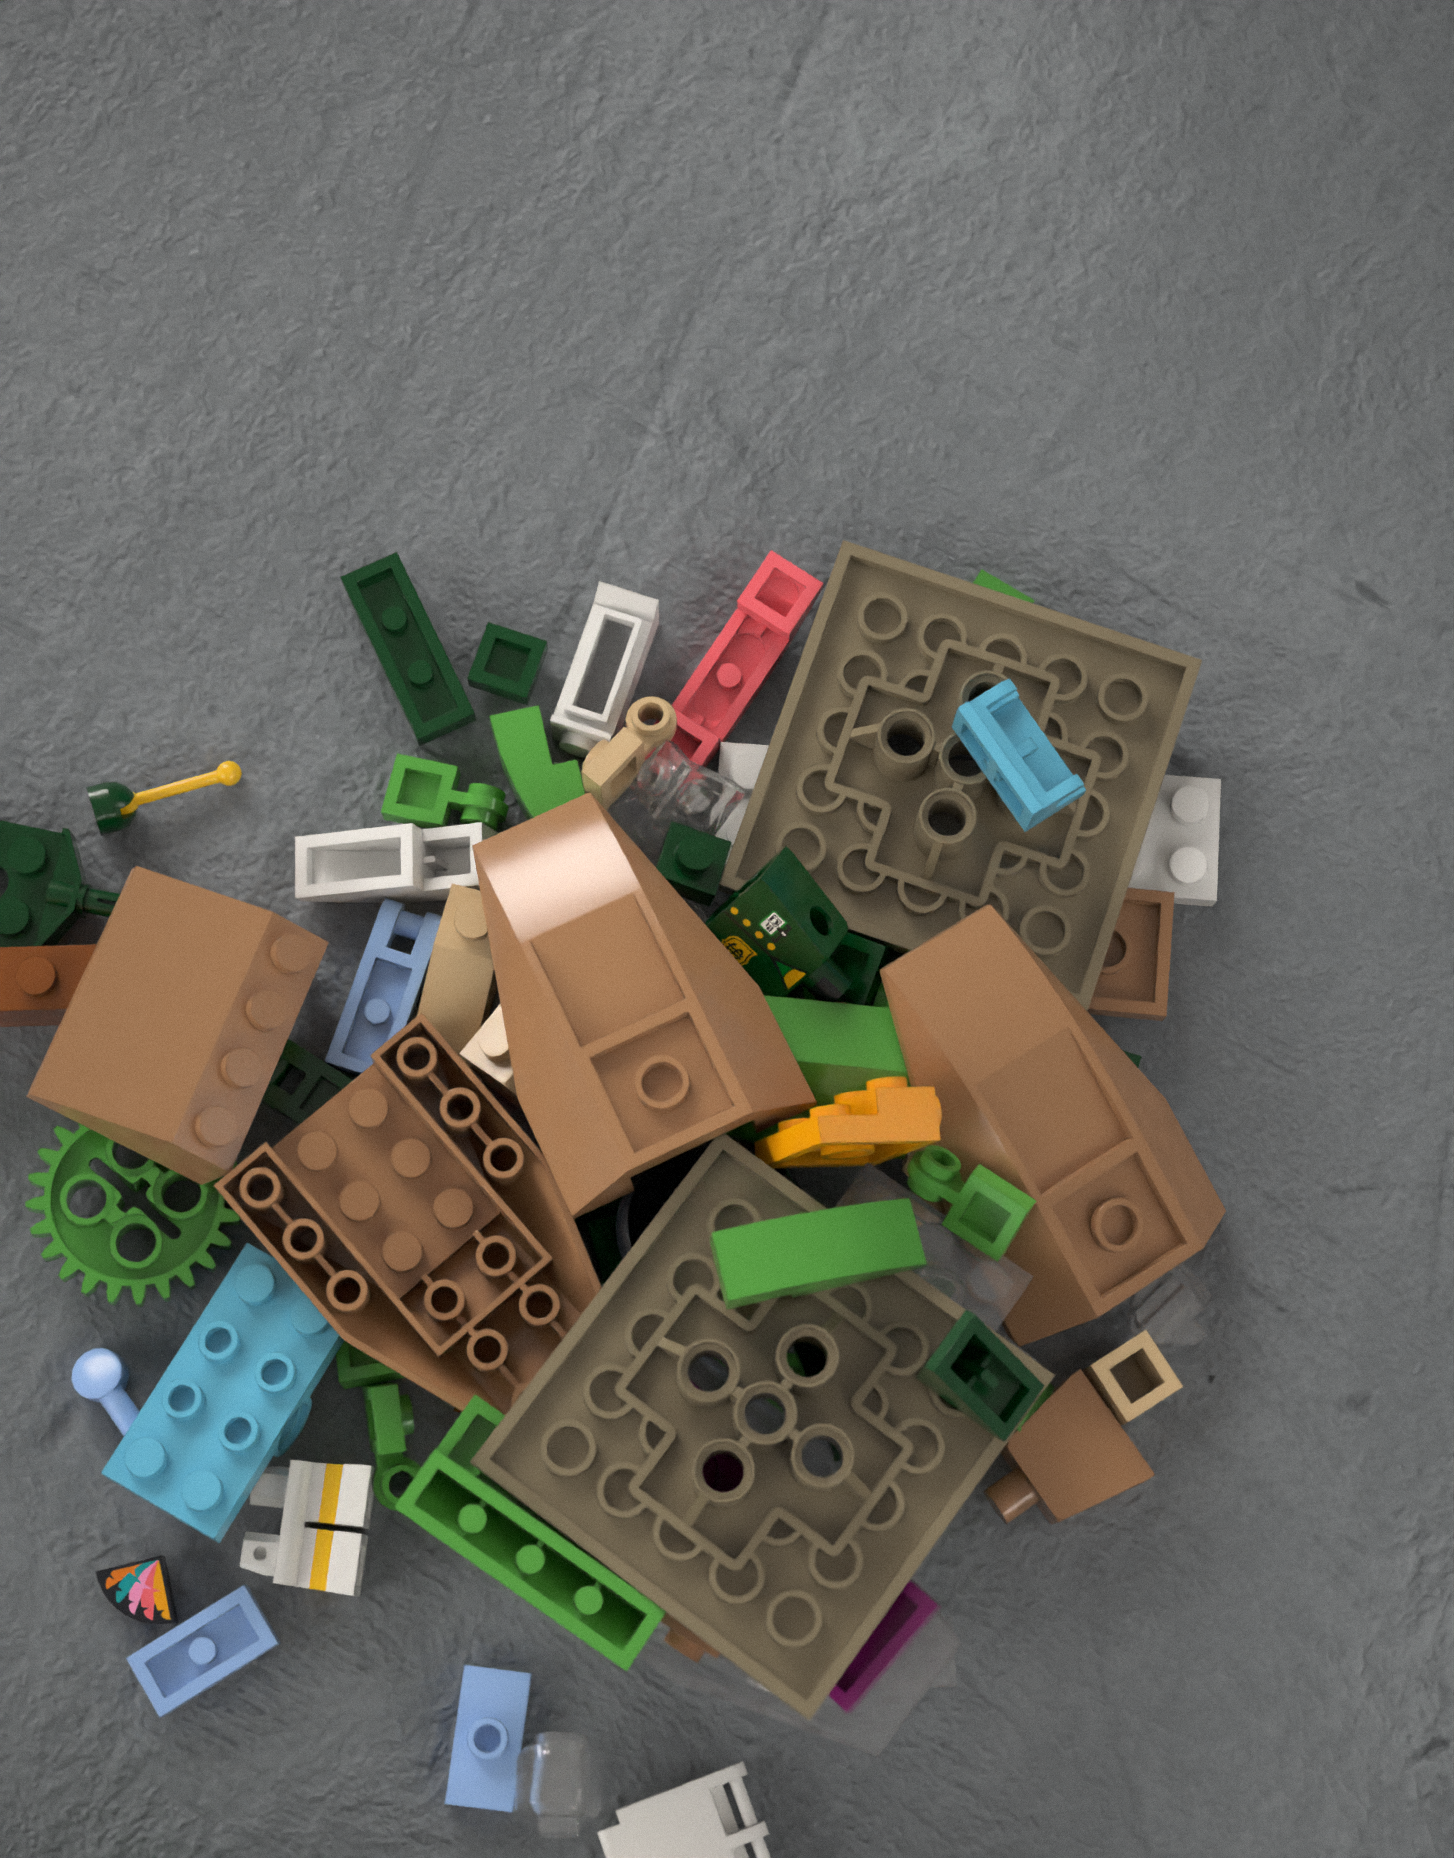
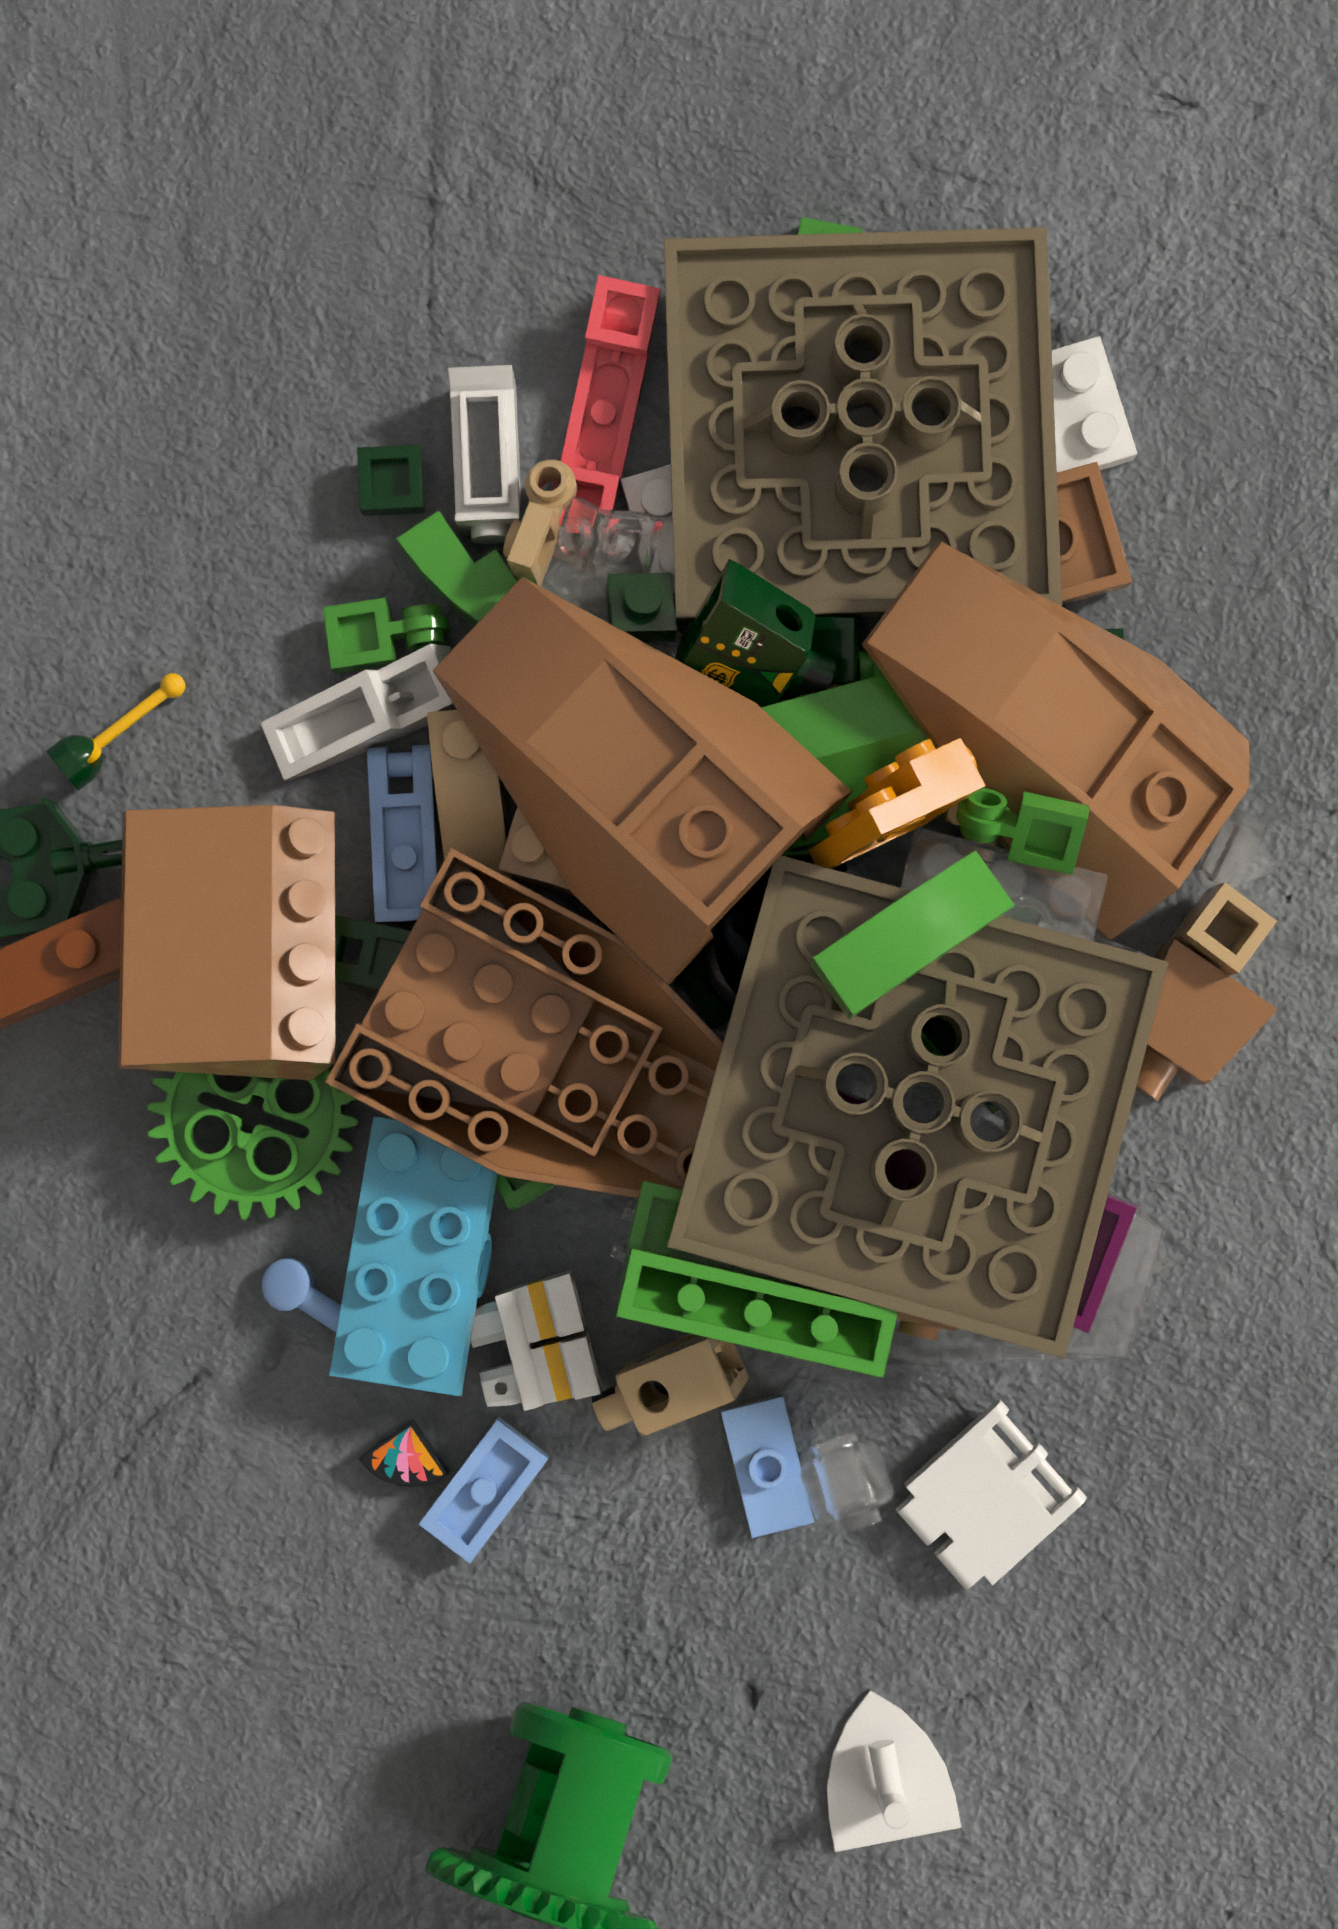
camera: 20 degrees left, 10 degrees up
dark green plate [340,552,476,746] -> none
bright green plate [362,1382,421,1511] -> none
dark green slope [916,1310,1044,1442] -> none
medium azure hinge [952,678,1086,832] -> none
none -> tan torso [592,1334,750,1436]

